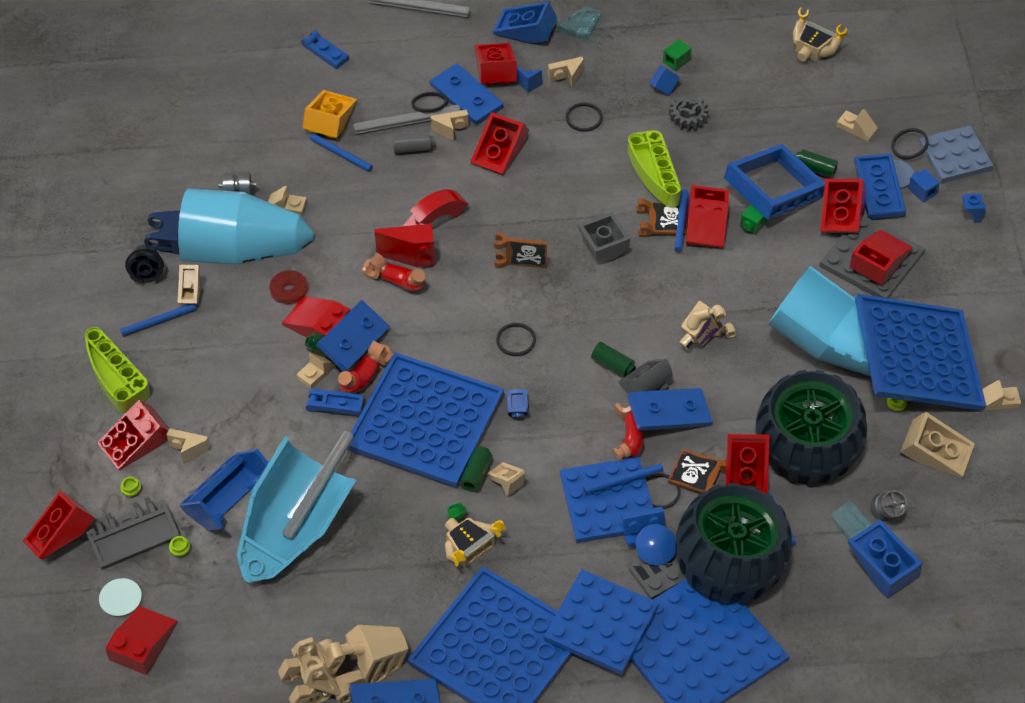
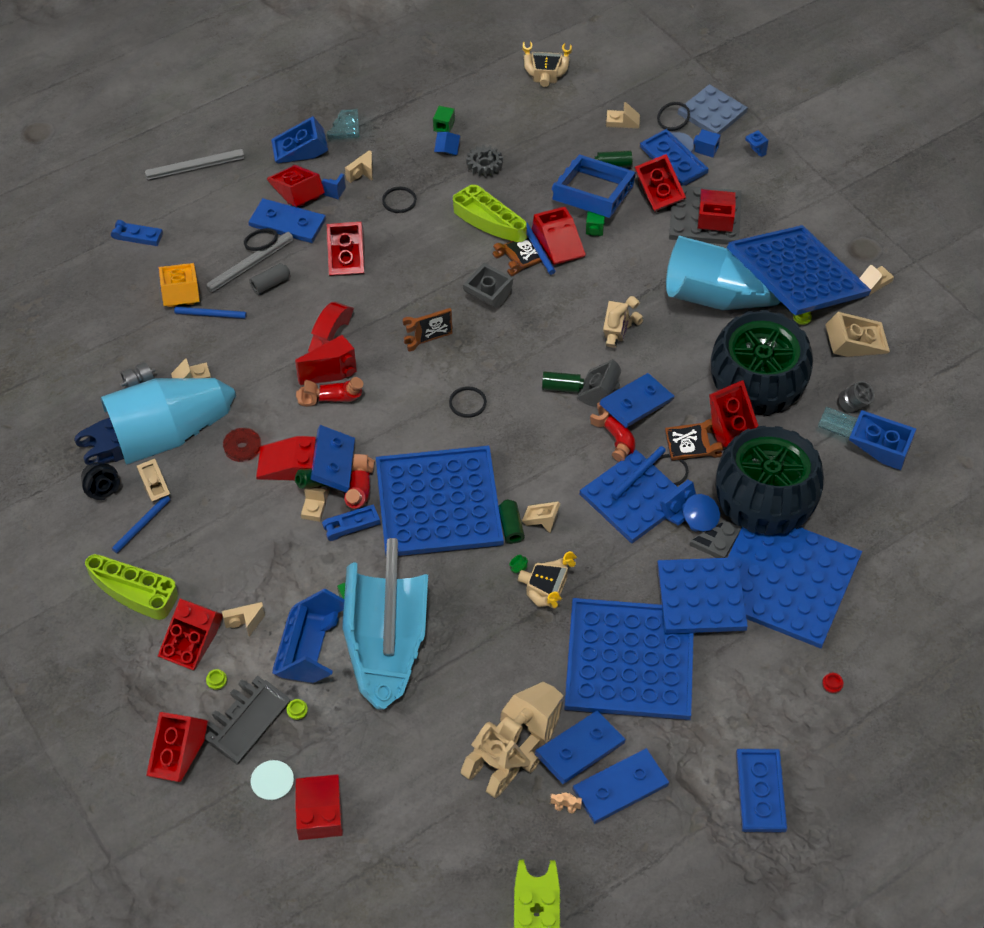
camera: 30 degrees left, 0 degrees up
tan slope [431,109,469,140] -> none
blue bracket [507,389,528,418] -> none

